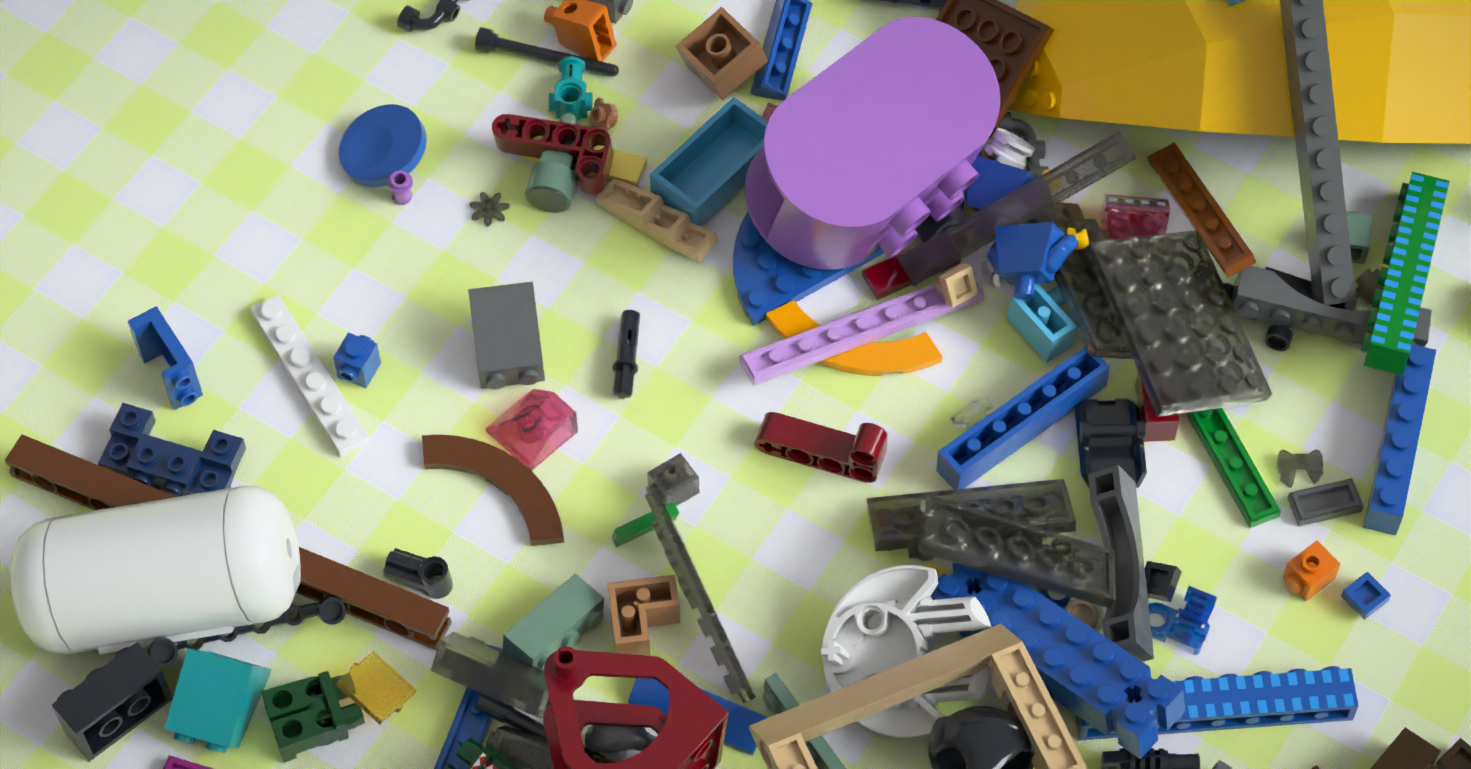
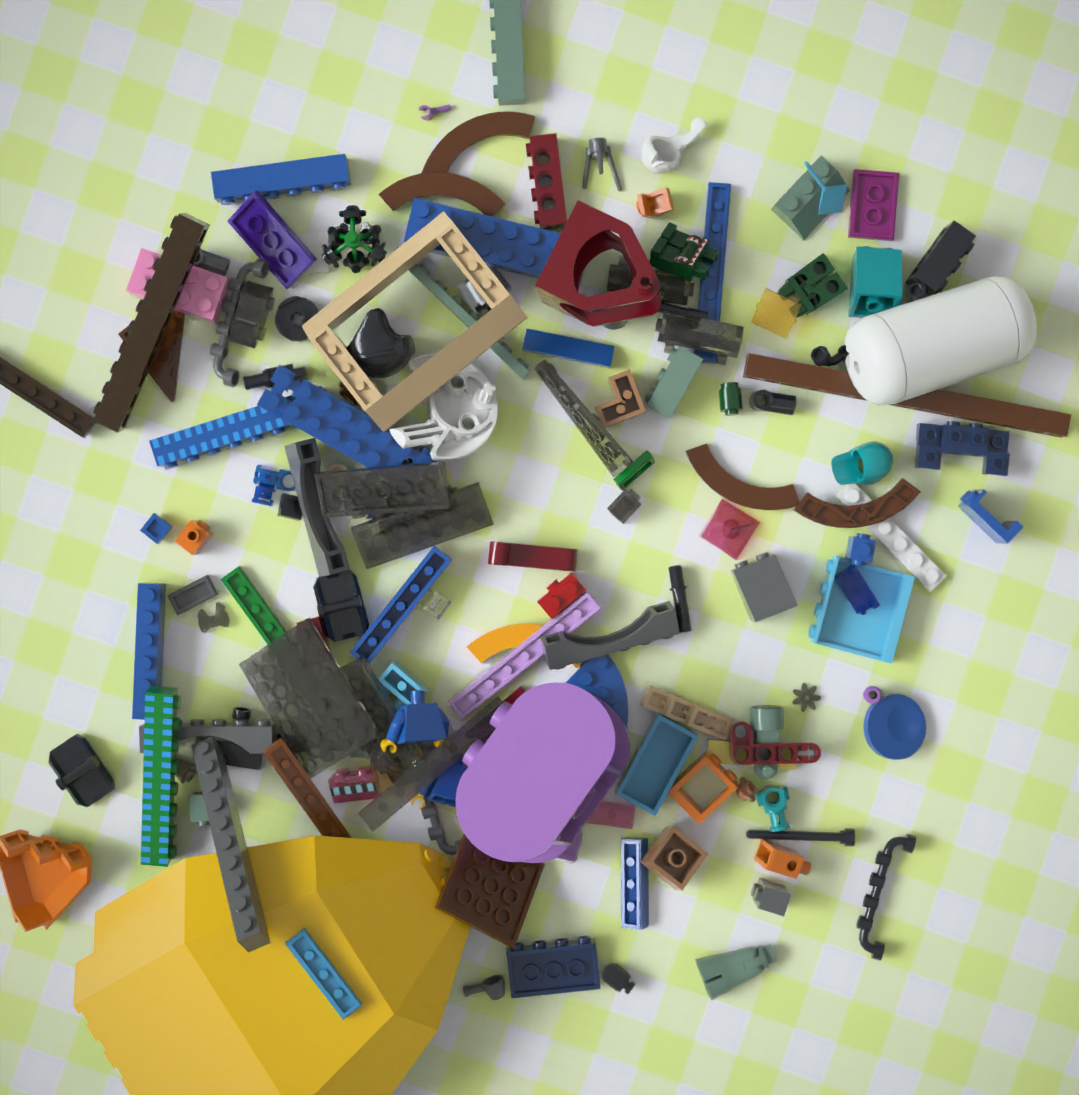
camera: 170 degrees right, 30 degrees up
tan tile [935,263,979,308] -> none
white wheel [984,128,1035,170] -> none
none -> red brick [537,573,586,619]
none -> dark grey arch [540,601,680,670]
none -> orange window [668,751,738,824]
none -> dark green brick [719,382,743,416]
none -> reddish brown tile [793,478,921,528]
none -> medium azure panel [808,556,915,664]
none -> teal piece [831,441,893,485]
none -> clear blue hinge [834,565,880,615]

